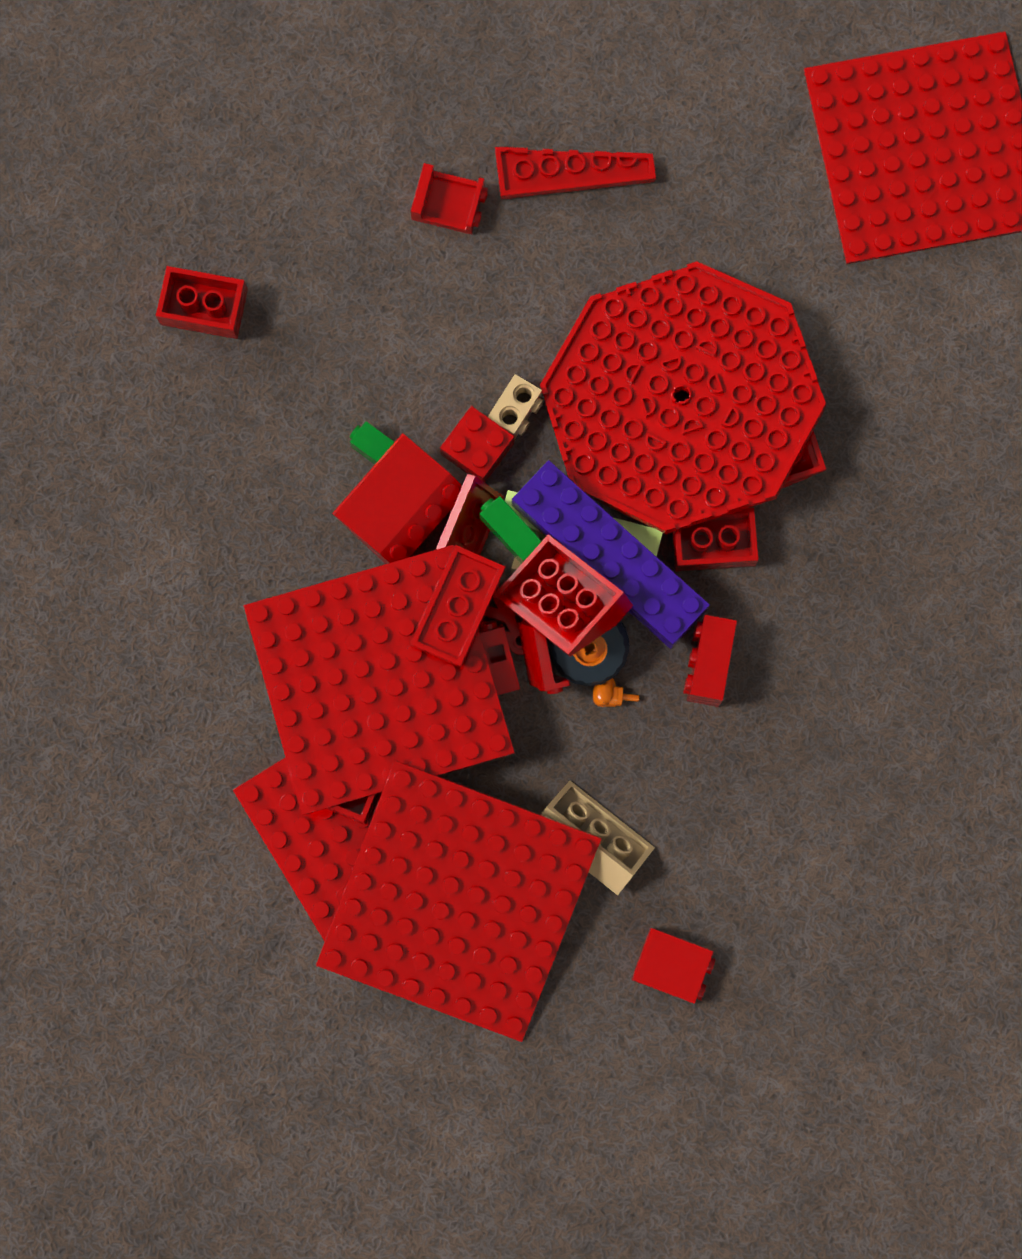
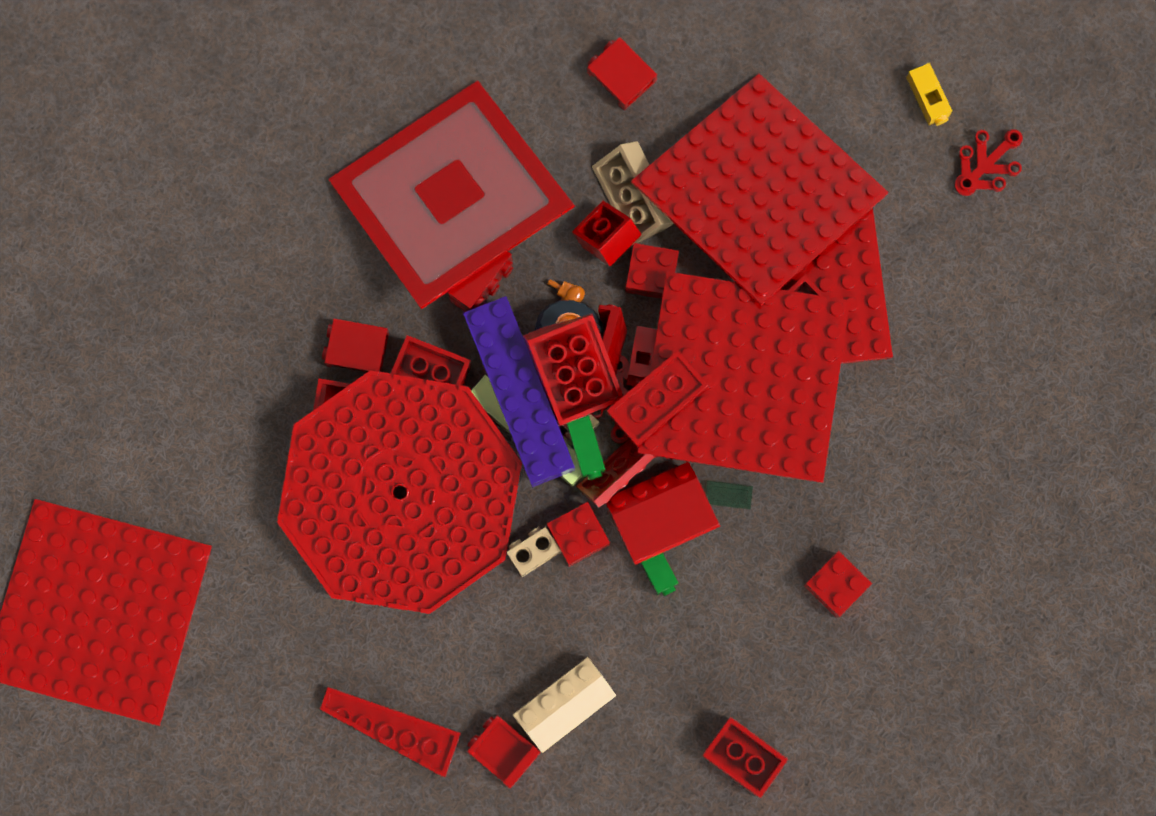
camera: 155 degrees left, 0 degrees up
none -> red panel [322,319,389,372]
none -> baseplate [328,80,575,309]
none -> tan slope [513,657,616,753]
none -> red brick [572,200,642,266]
none -> red brick [626,243,679,299]
none -> clear green tile [705,481,753,510]
none -> red brick [804,551,872,618]
none -> yellow brick [906,63,952,126]
none -> red plant [955,129,1023,196]

